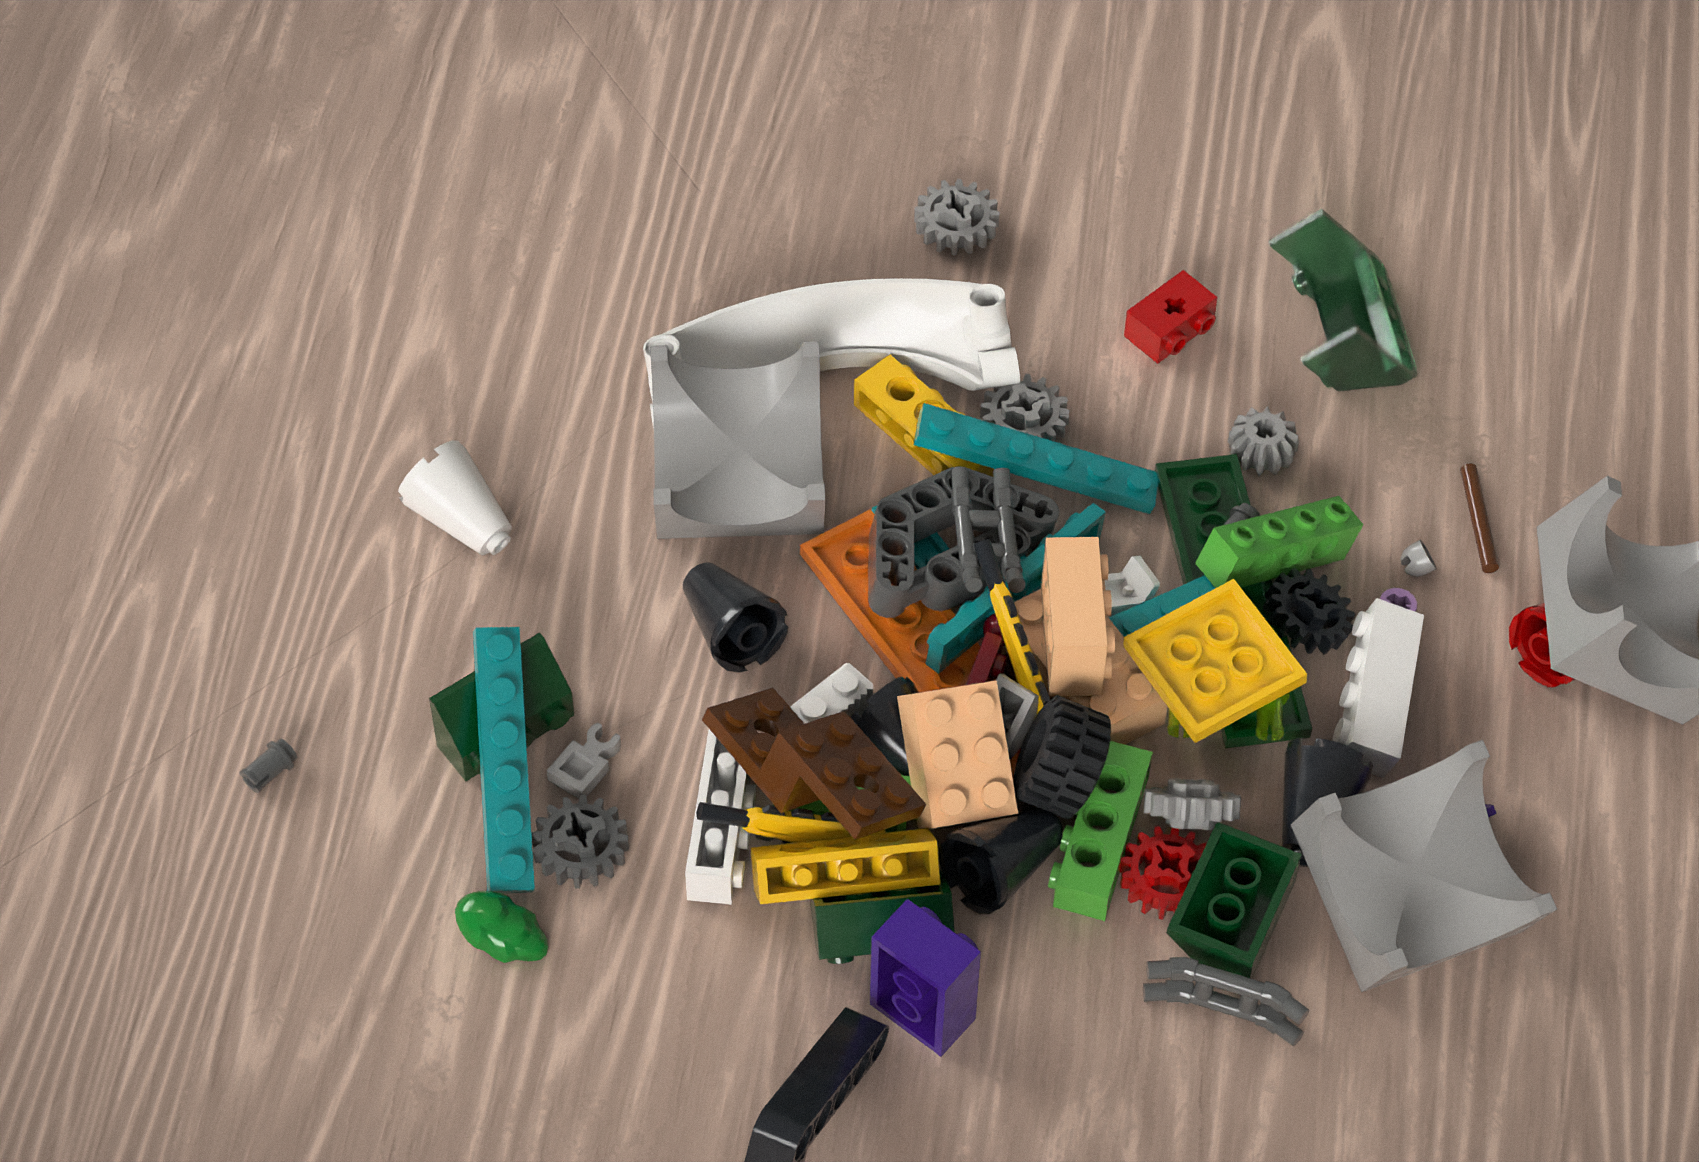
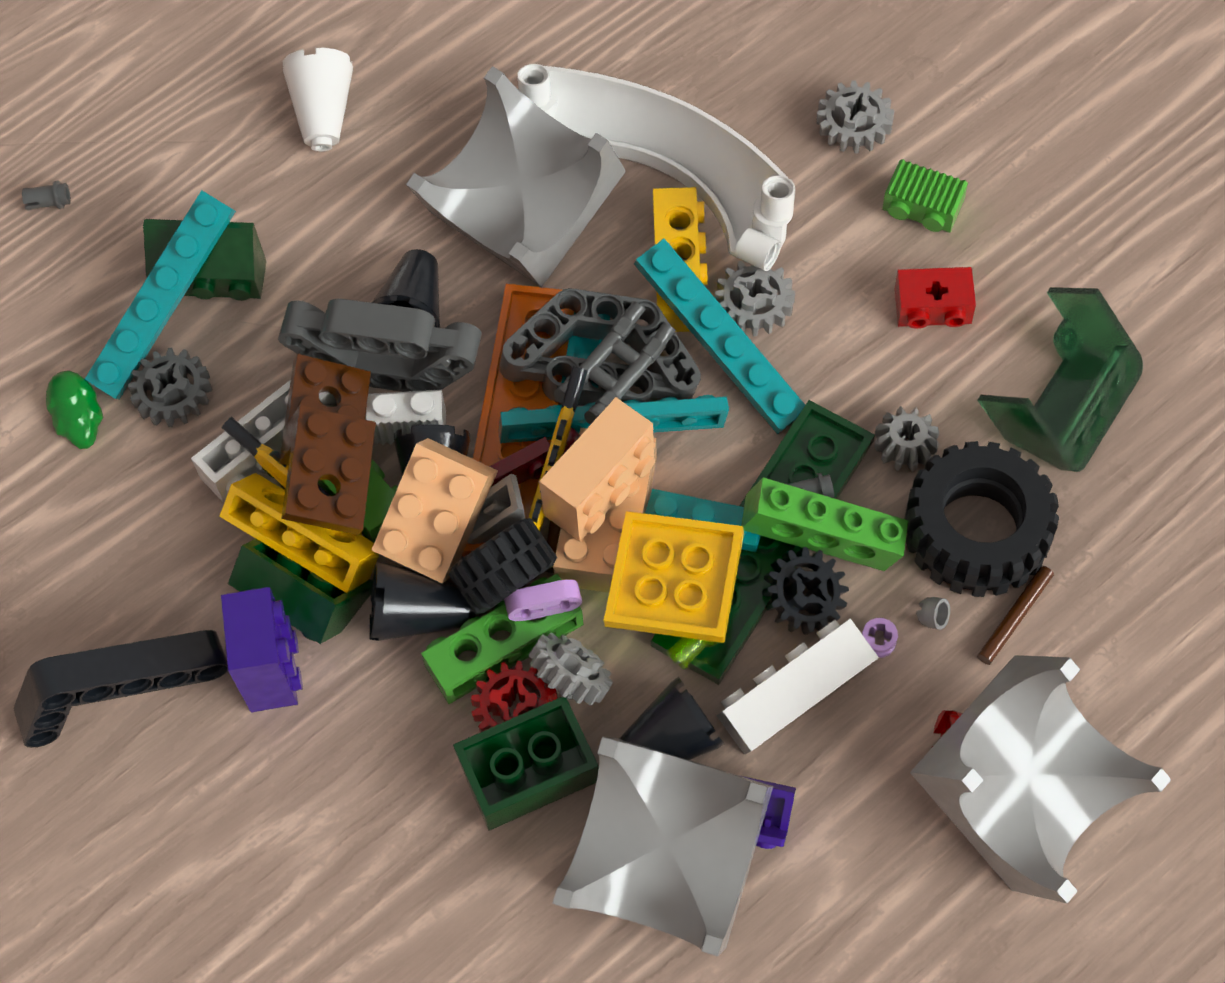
camera: 45 degrees right, 10 degrees up
light grey plate [547,723,621,799] -> none
white bracket [1104,556,1160,617] -> none
dark grey piece [1143,957,1309,1046] -> none
none -> dark grey piece [278,299,482,392]
none -> lavender beam [504,579,582,621]
none -> bright green brick [882,159,968,233]
none -> black tyre [904,441,1059,597]

